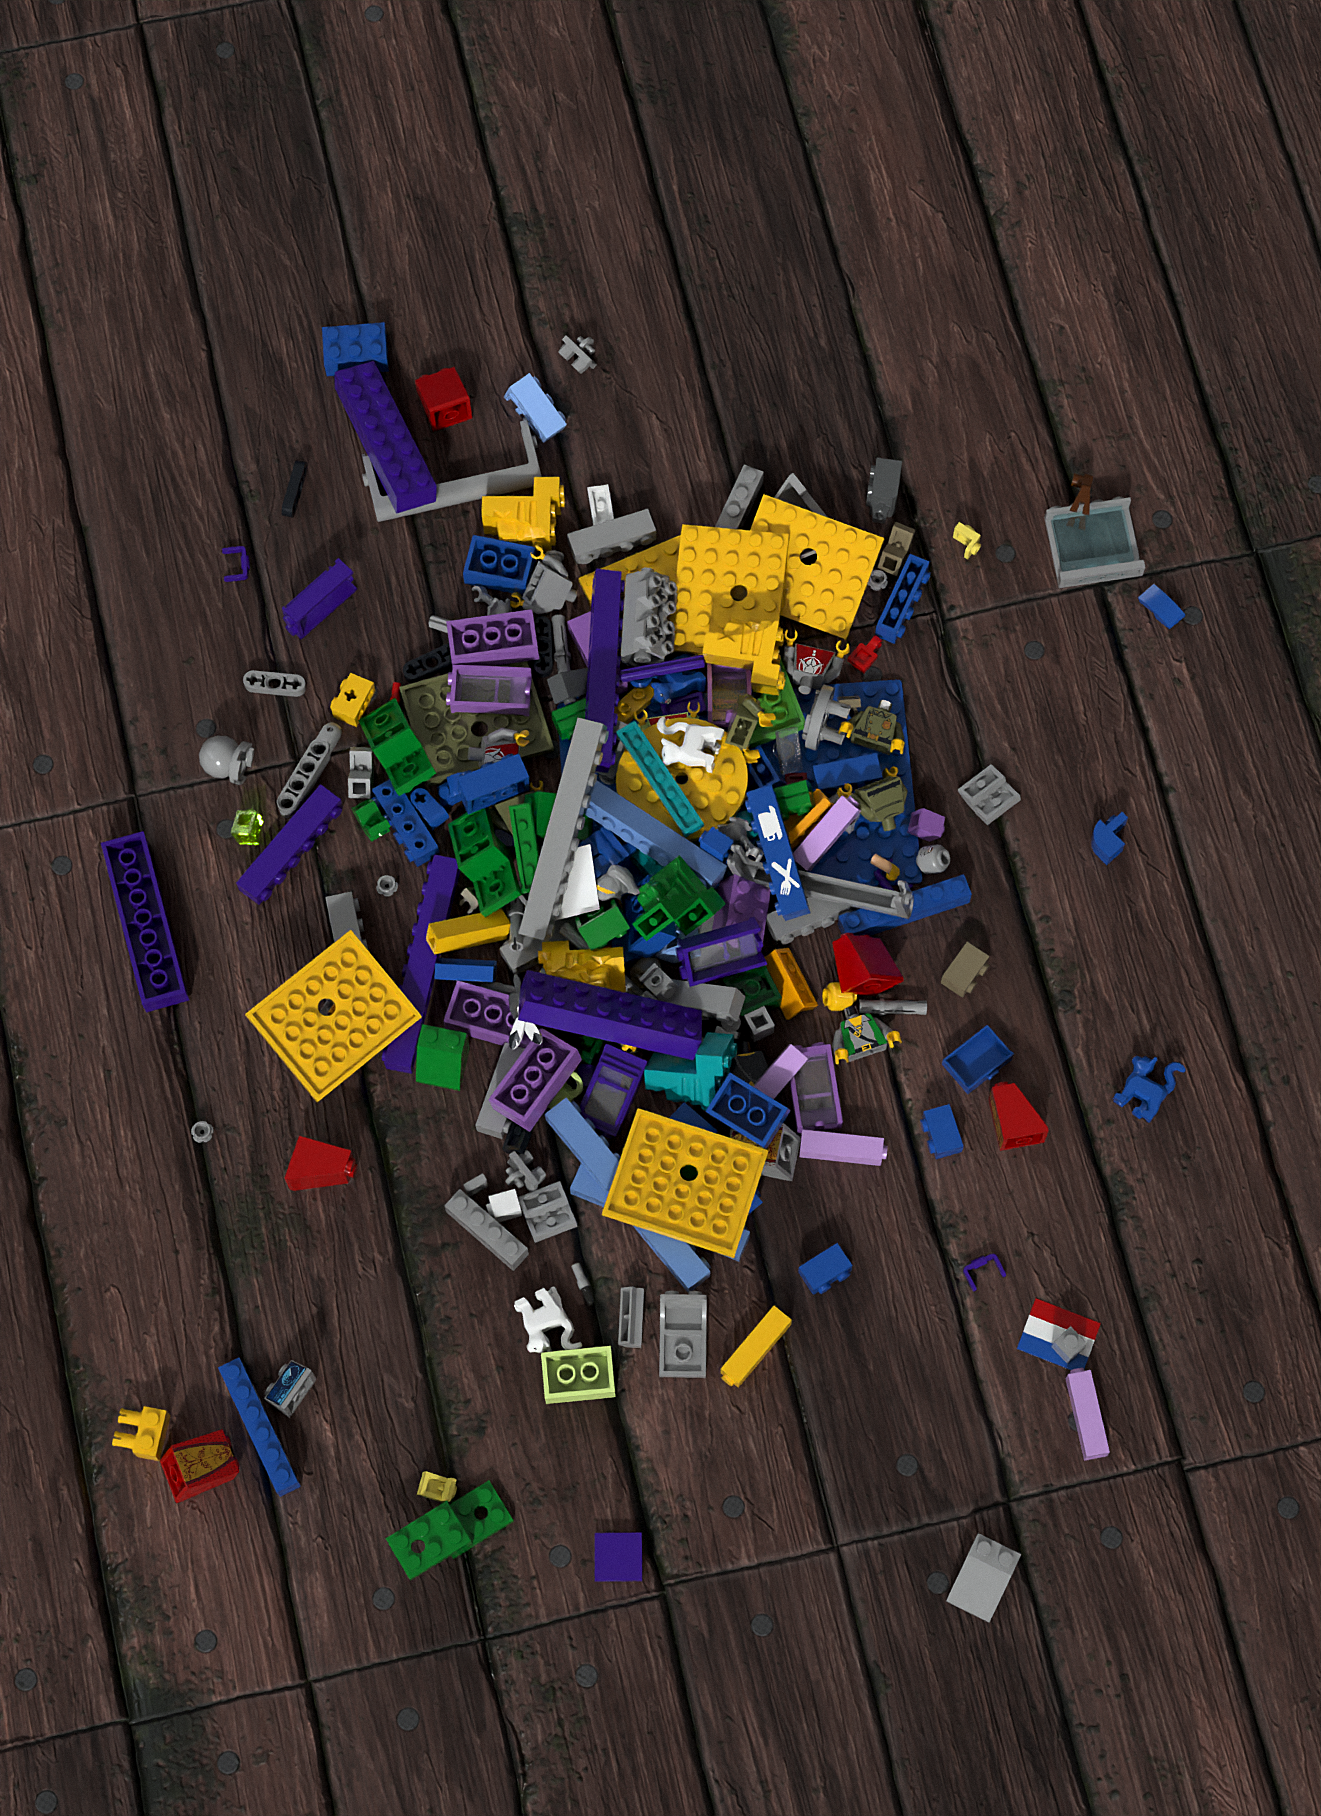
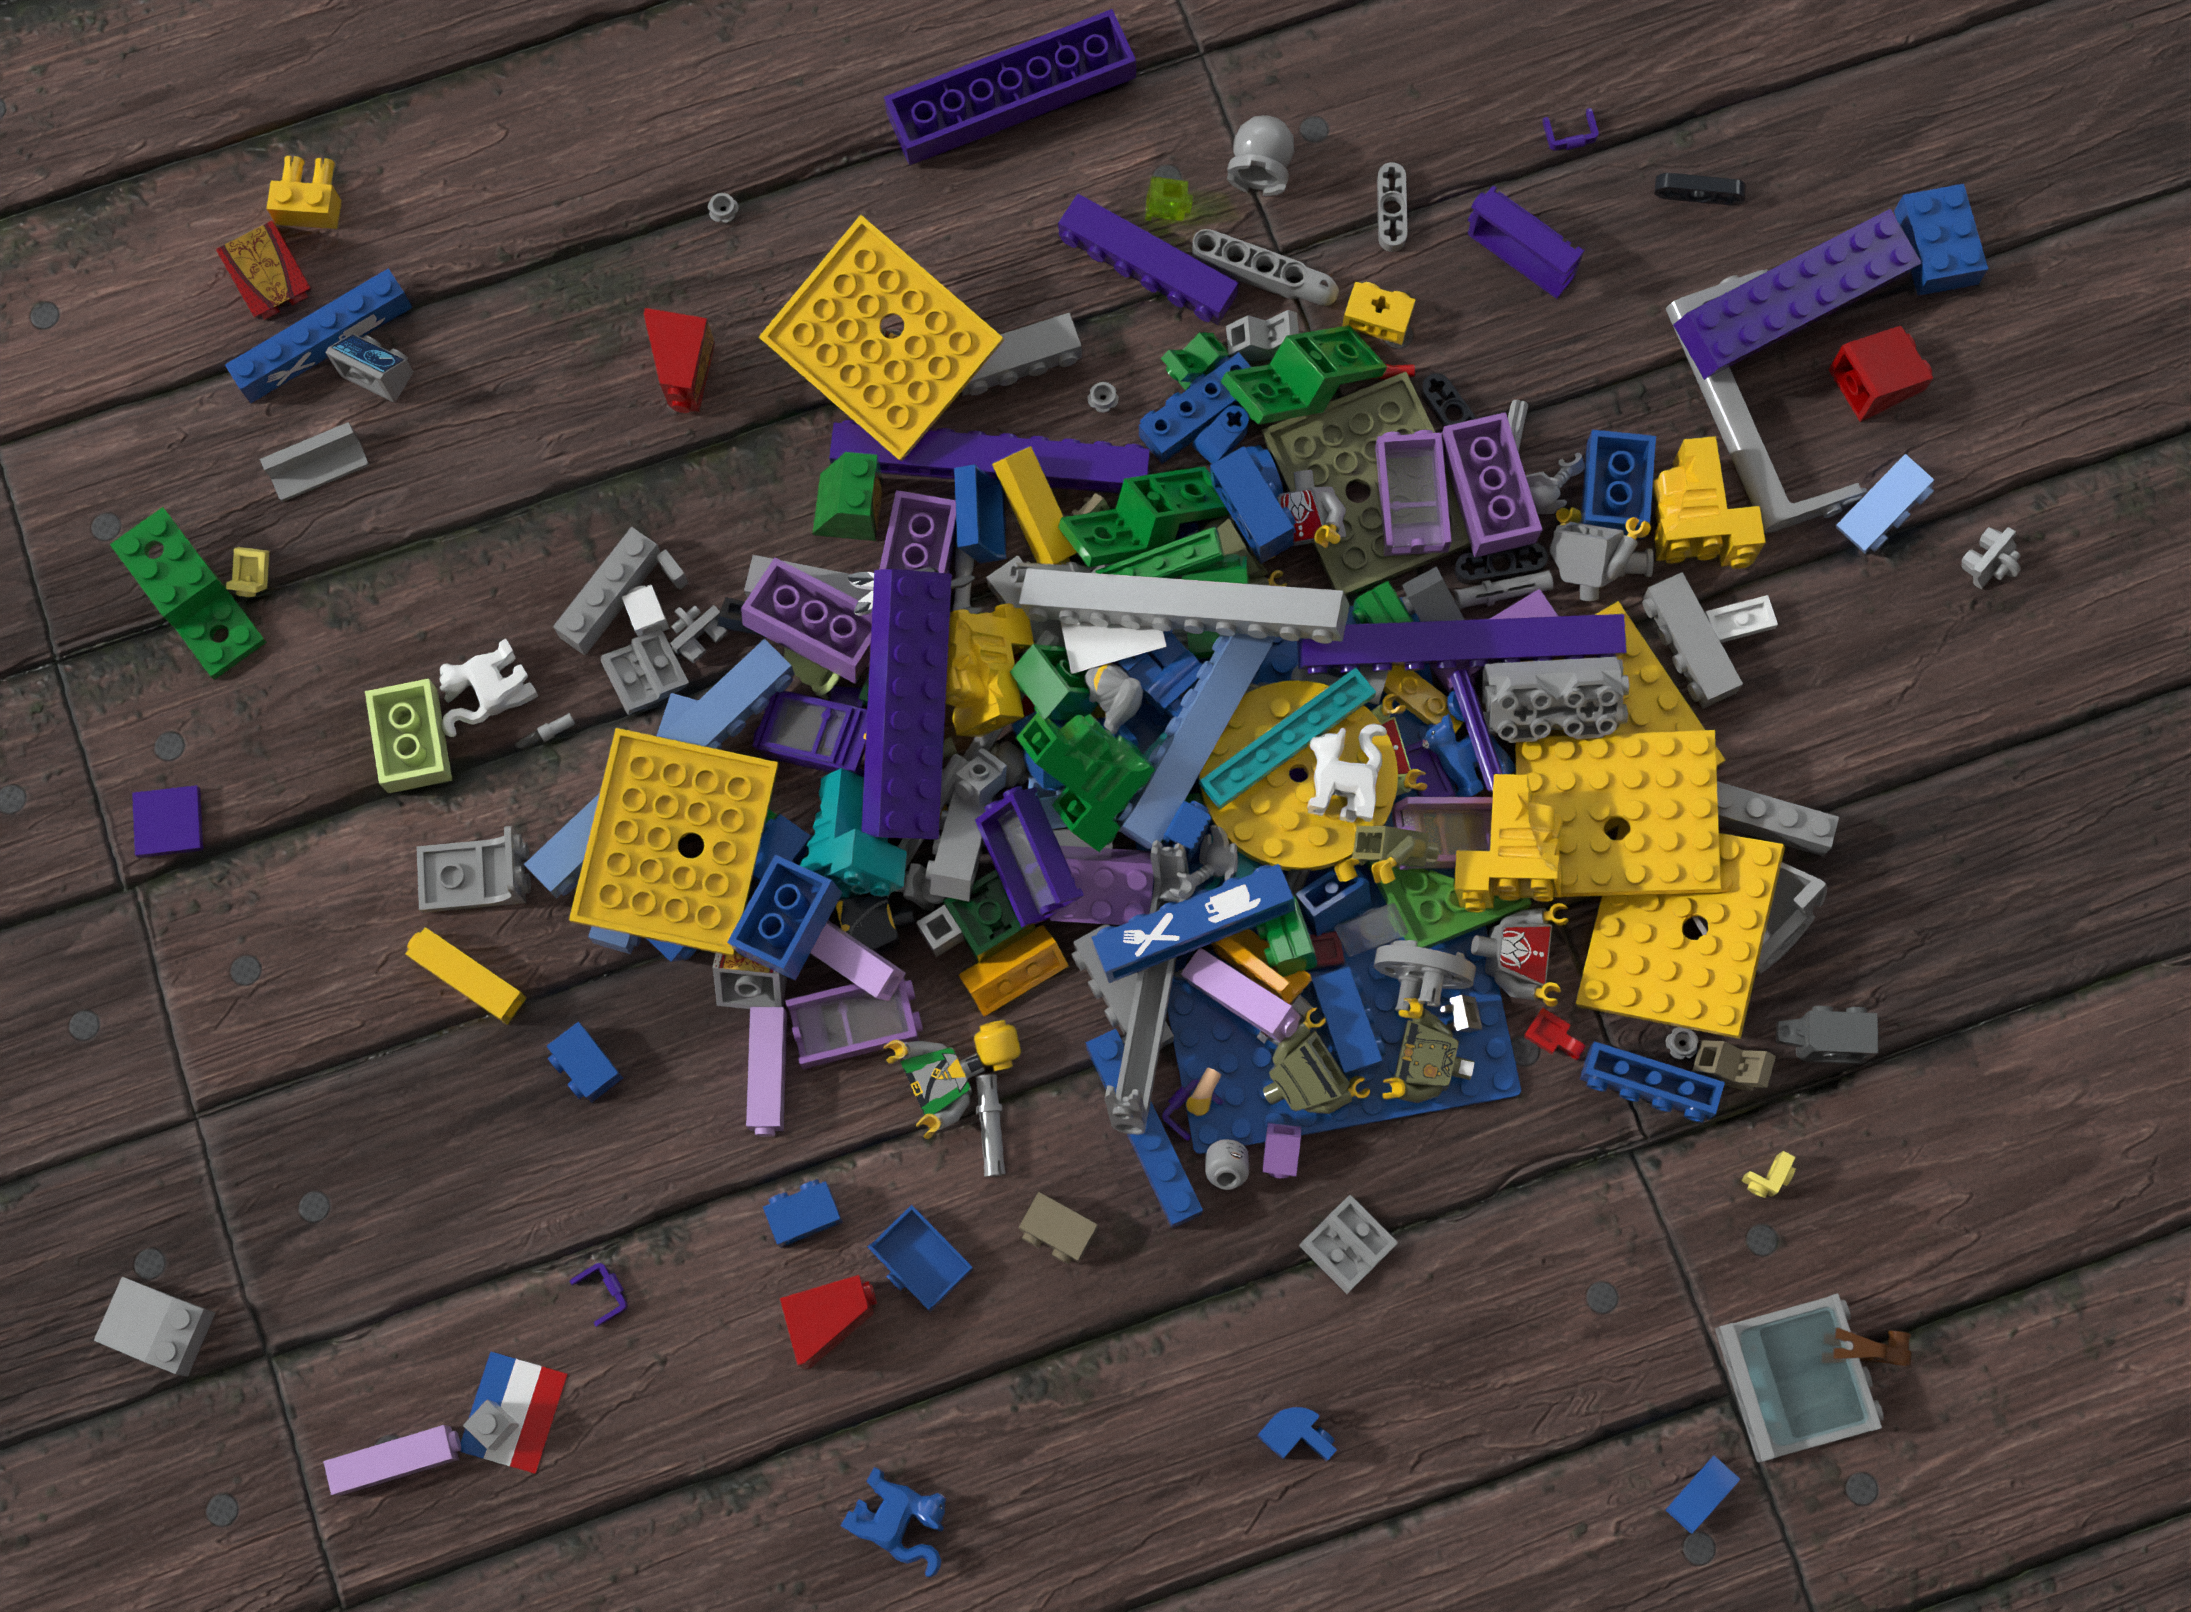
camera: 85 degrees right, 5 degrees up
light grey piece [618,1286,644,1348] -> none
red slope [832,933,904,996] -> none
none -> light grey panel [260,422,369,502]

